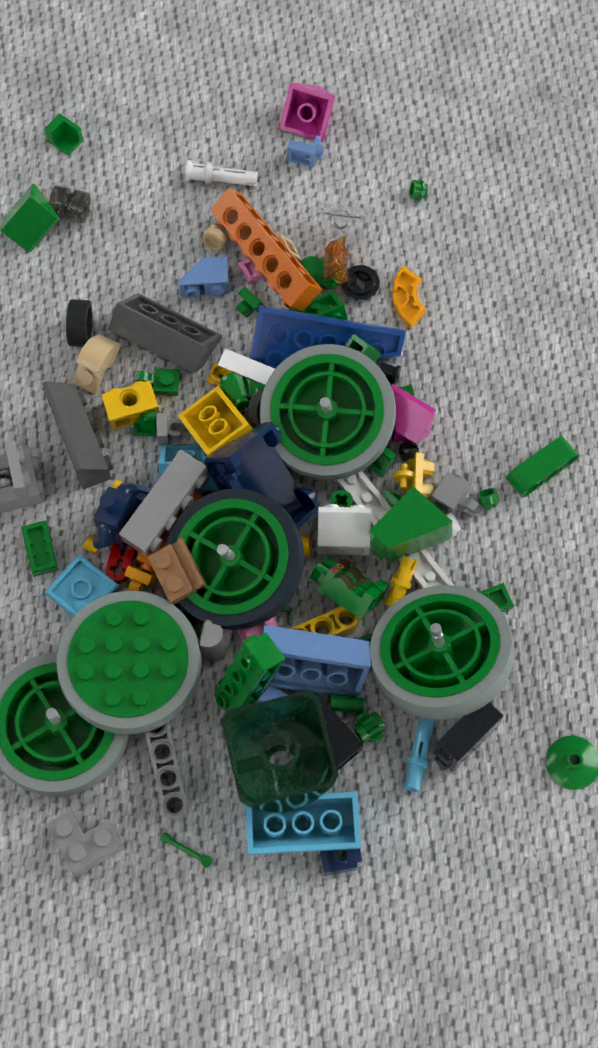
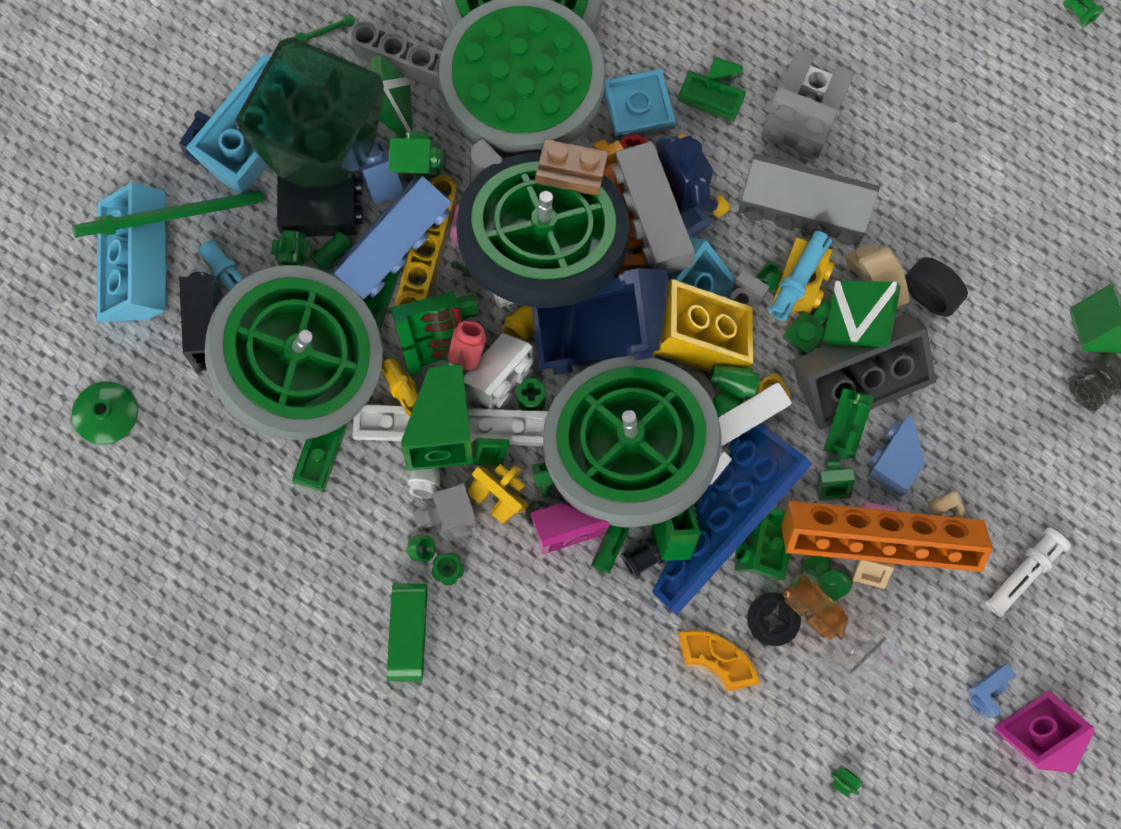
camera: 125 degrees right, 5 degrees up
none -> green bar [72,191,263,238]
none -> medium azure slope [97,182,168,322]
none -> green tile [370,55,413,138]
none -> green plate [431,553,464,586]
none -> coral brick [448,320,486,370]
none -> green slope [707,57,743,80]
none -> medium azure pin [768,231,832,321]
none -> green hinge [823,388,874,460]
none -> green tile [824,281,901,347]

